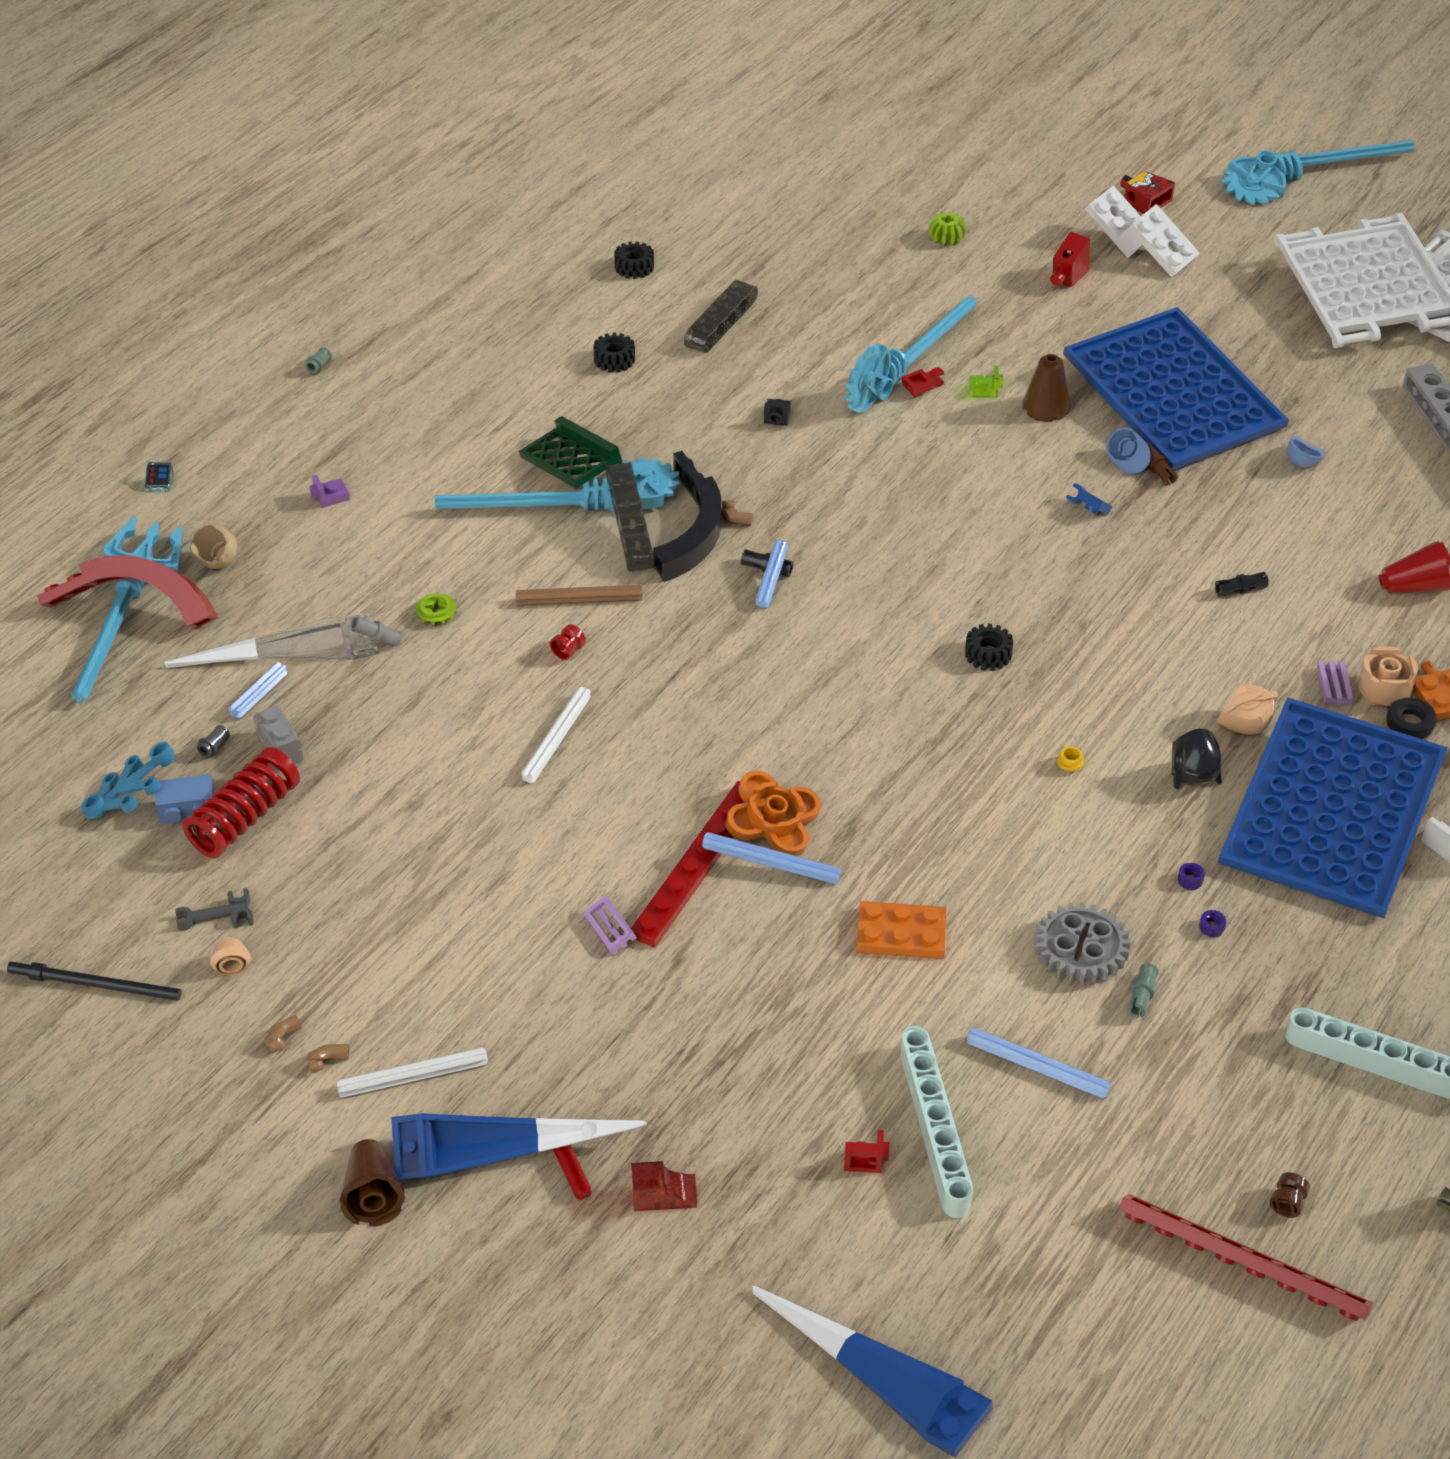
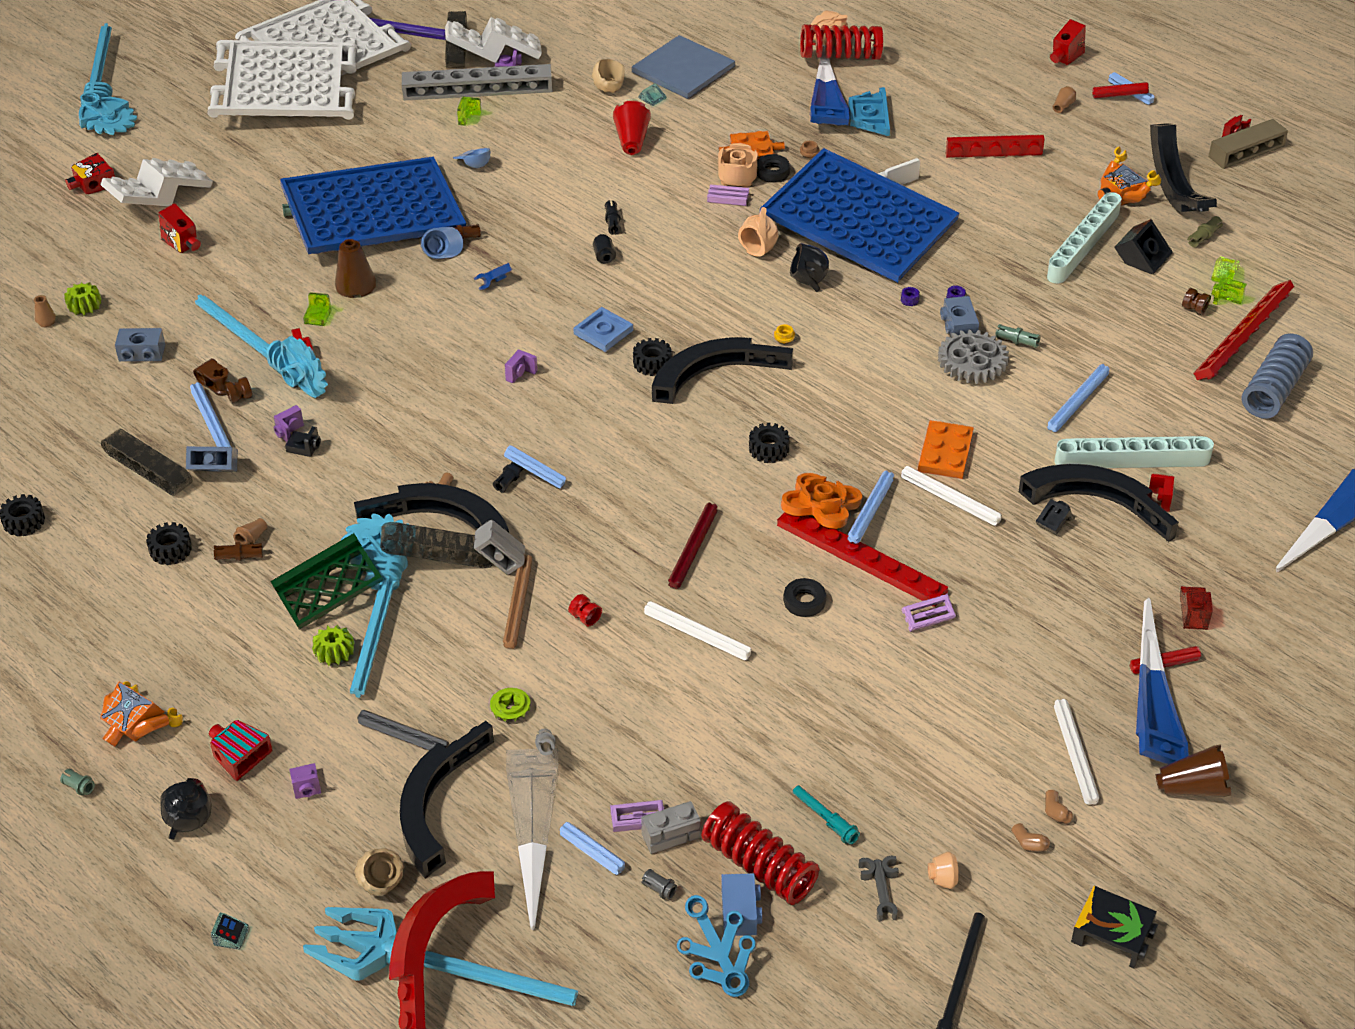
camera: 80 degrees left, 0 degrees up
none -> medium nougat cone [34,295,56,327]
none -> orange torso [100,681,183,747]
none -> sand blue brick [115,328,166,362]
none -> black helmet [160,778,212,840]
none -> sand blue brick [186,446,238,472]
none -> light blue axle [190,382,231,447]
none -> reddish brown piece [193,358,230,396]
none -> red torso [209,720,273,781]
none -> reddish brown pin [214,542,263,561]
none -> reddish brown wheel [224,377,253,404]
none -> medium nougat cone [233,518,268,544]
none -> medium lavender bracket [273,405,304,442]
none -> lime gear [312,624,354,666]
none -> axle [357,710,449,750]
none -> black arch [399,721,494,878]
none -> clear neon green bracket [457,96,482,126]
none -> light grey brick [474,520,525,575]
none -> medium lavender bracket [505,349,537,383]
none -> medium blue plate [573,307,634,352]
none -> black brick [593,234,616,264]
none -> lavender tile [610,800,664,832]
none -> black arch [652,337,793,404]
none -> dark red axle [668,502,718,589]
none -> black tyre [749,423,790,463]
none -> black tyre [783,578,827,617]
none -> teal pin [792,785,860,845]
none -> white axle [901,466,1002,526]
none -> sand blue brick [940,296,979,338]
none -> black arch [1018,464,1179,542]
none -> black bracket [1036,499,1073,535]
none -> black panel [1071,886,1159,969]
none -> black slope [1114,219,1173,274]
none -> clear neon green bracket [1211,256,1240,285]
none -> clear neon green bracket [1211,276,1247,305]
none -> sand blue piece [1241,333,1313,418]

